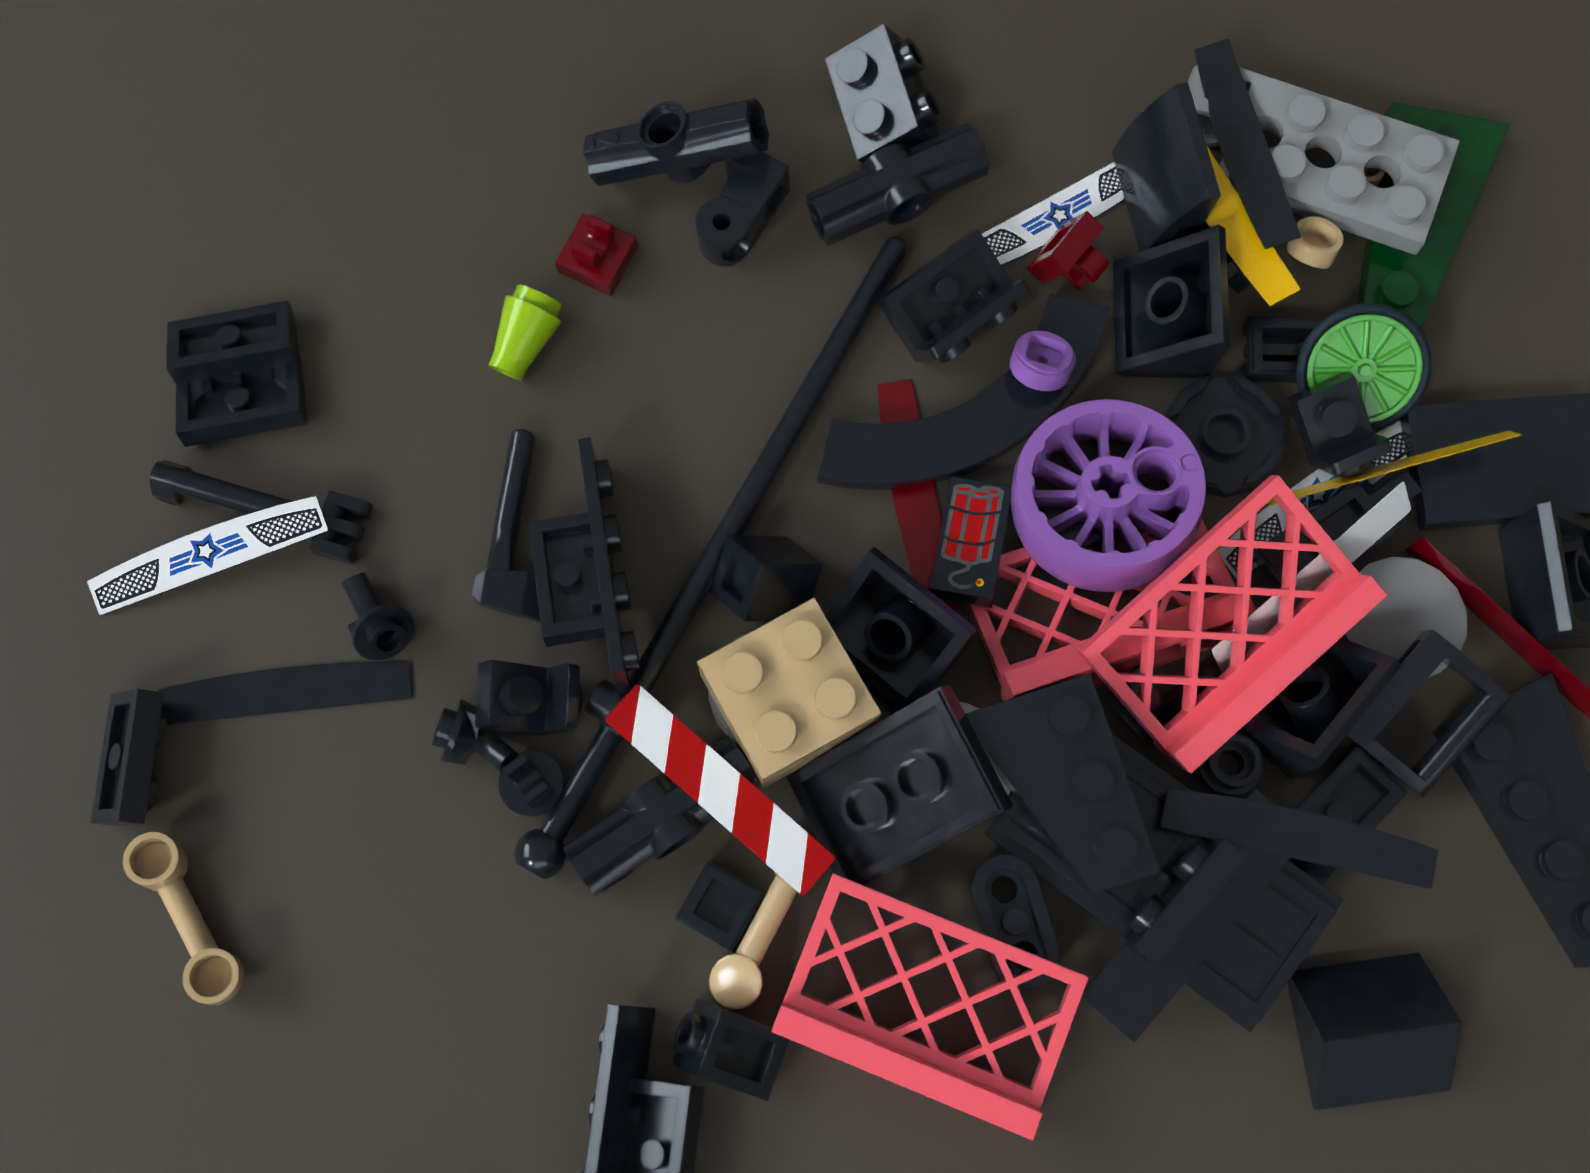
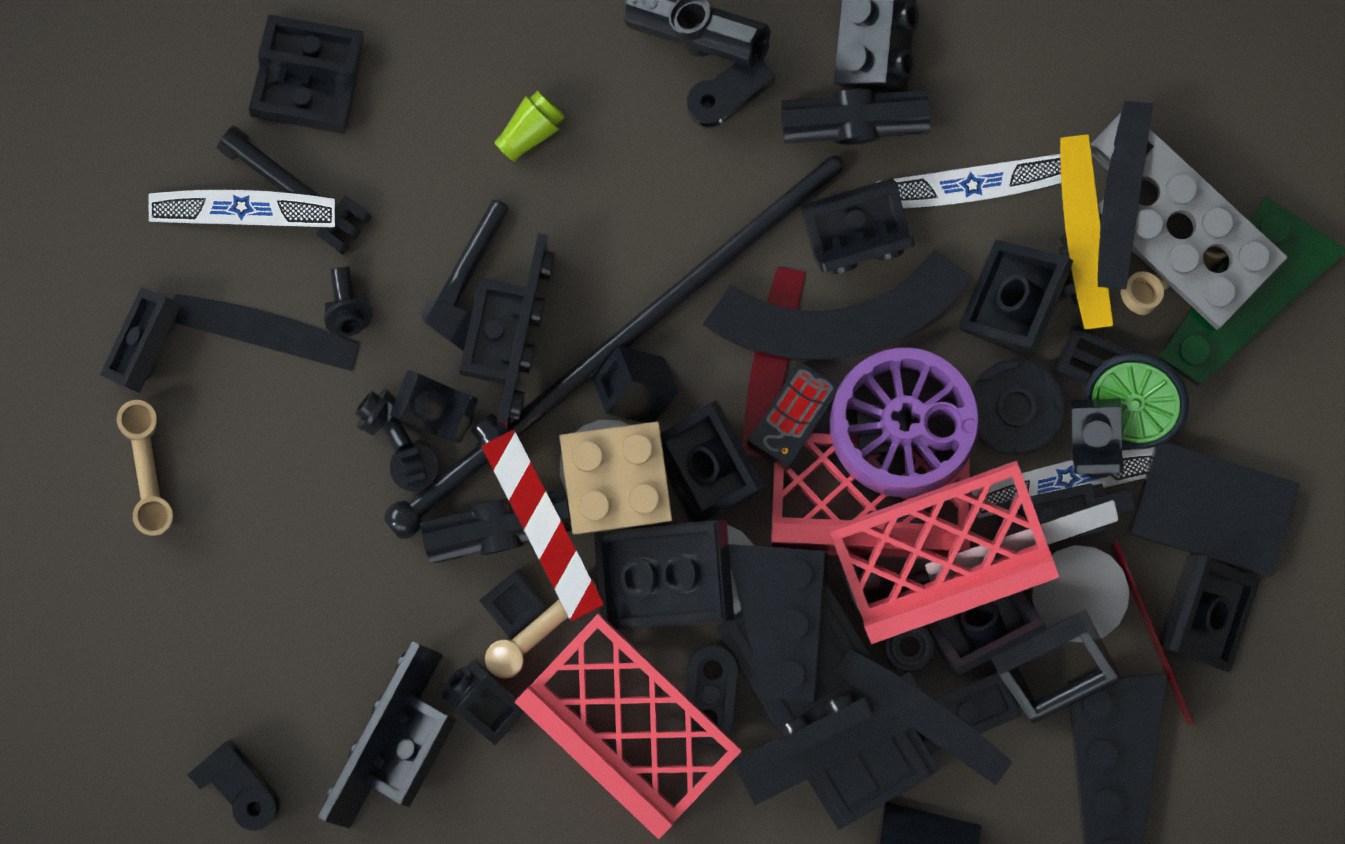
camera: 20 degrees right, 10 degrees up
dark red tile [555,213,638,296] -> none
medium lavender tile [1010,331,1076,391] -> none
dark red tile [1026,211,1110,289] -> none
black slope [1112,82,1221,252] -> none
yellow sticker [1267,431,1522,506] -> none

